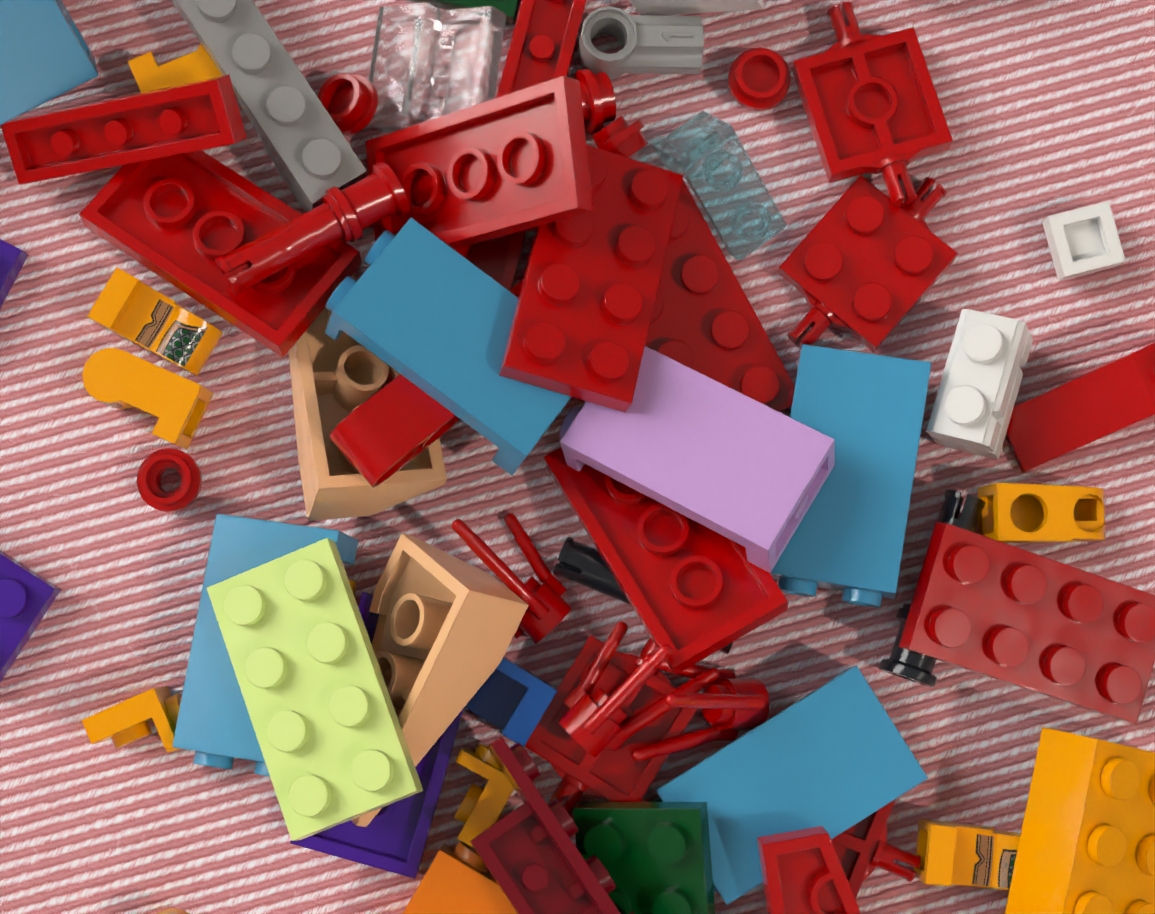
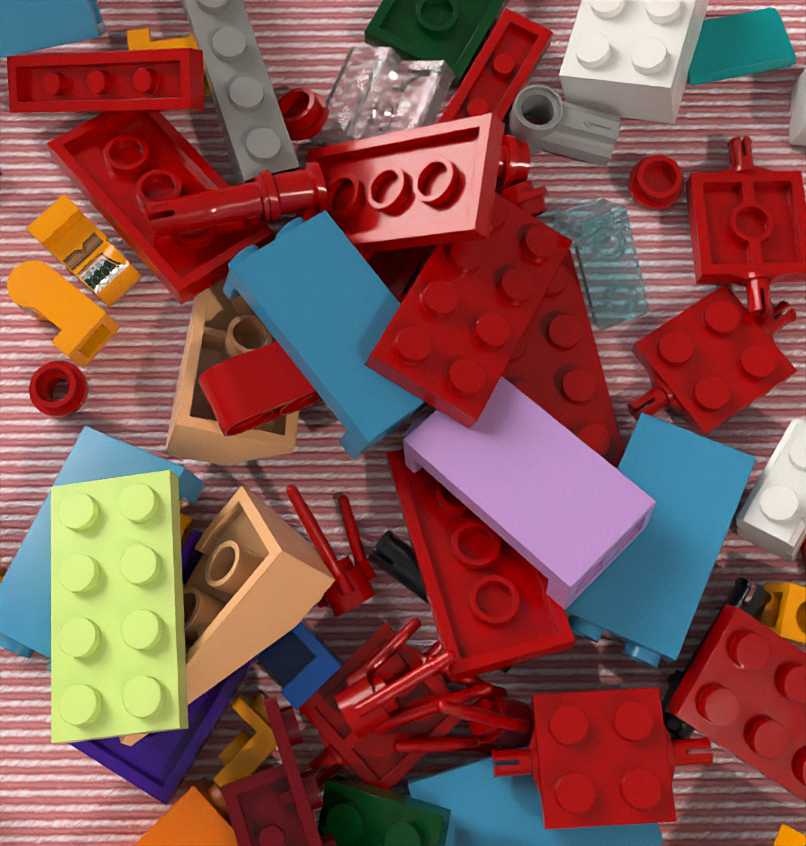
camera: 15 degrees right, 5 degrees down
none -> red plate [492,687,713,830]

